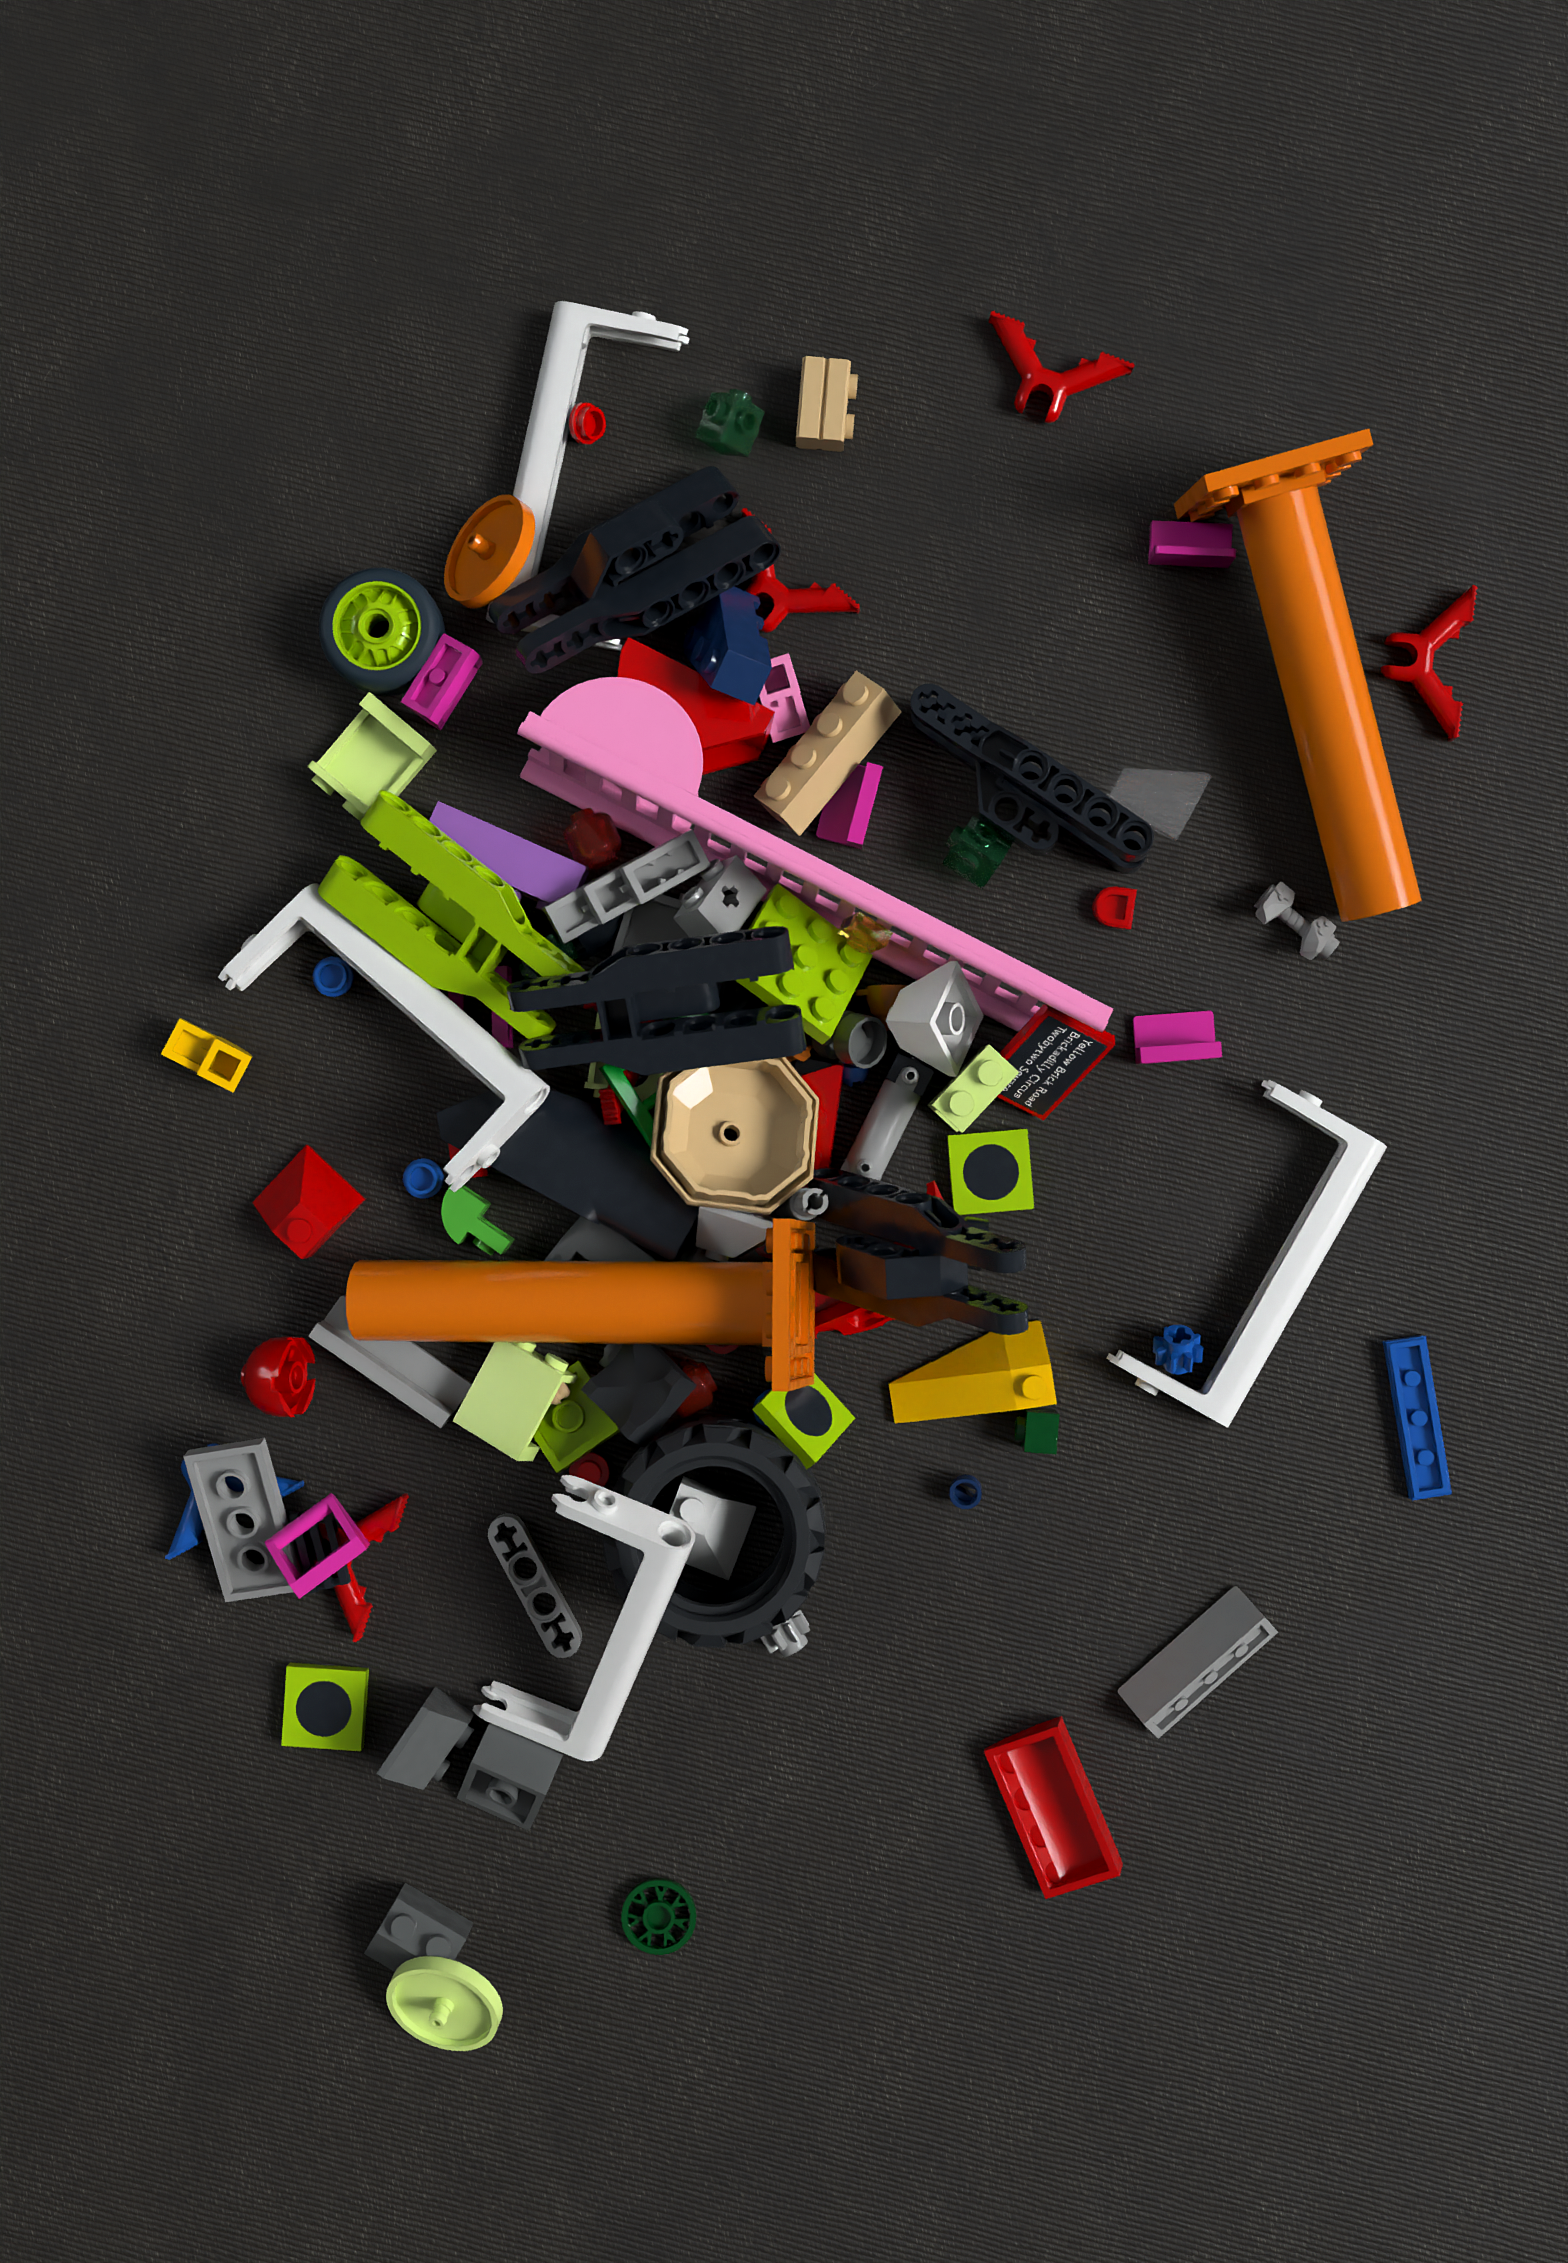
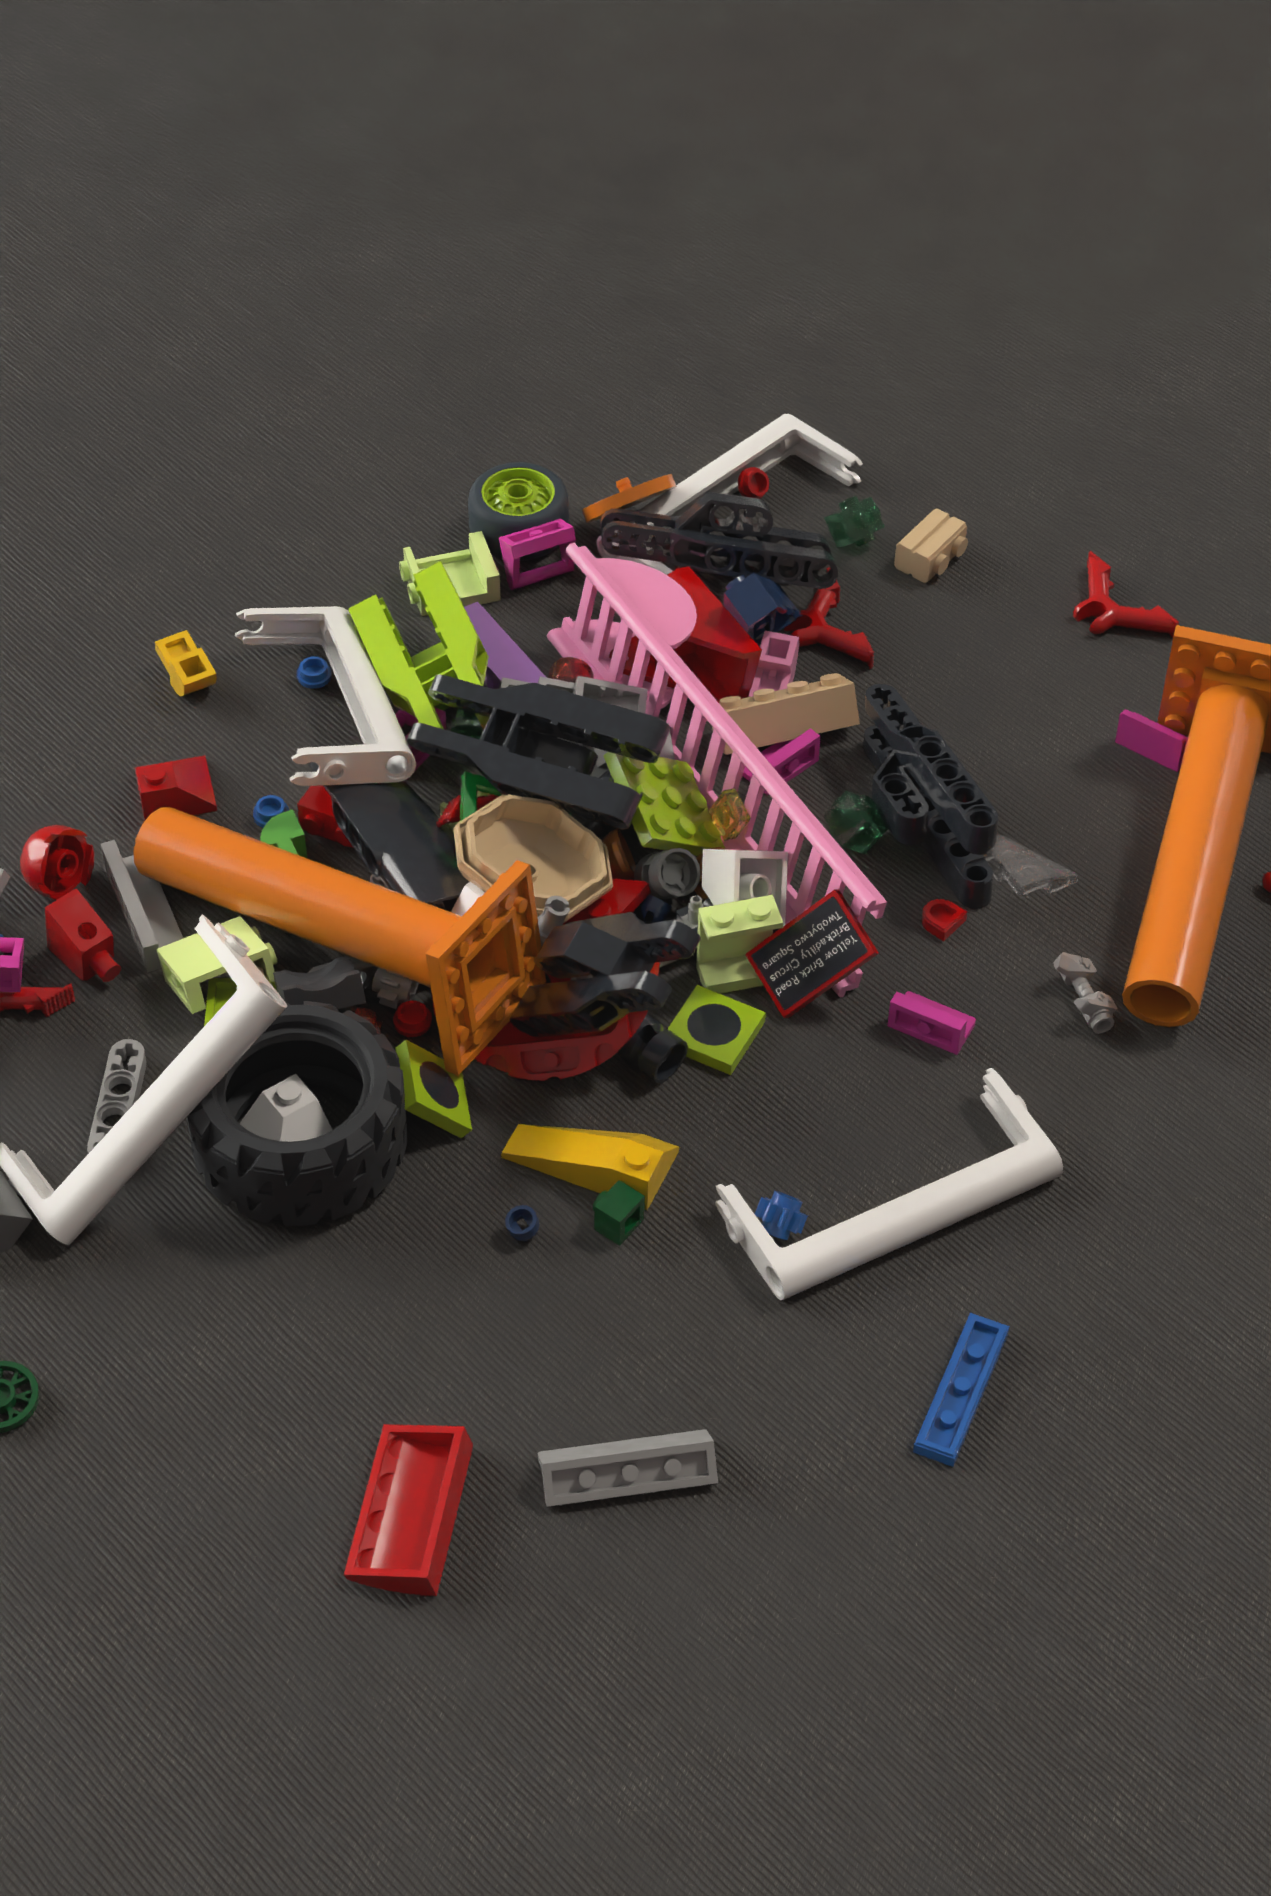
camera: 30 degrees right, 40 degrees down
light grey gear [760,1609,810,1657] -> none
none -> red torso [45,888,121,982]

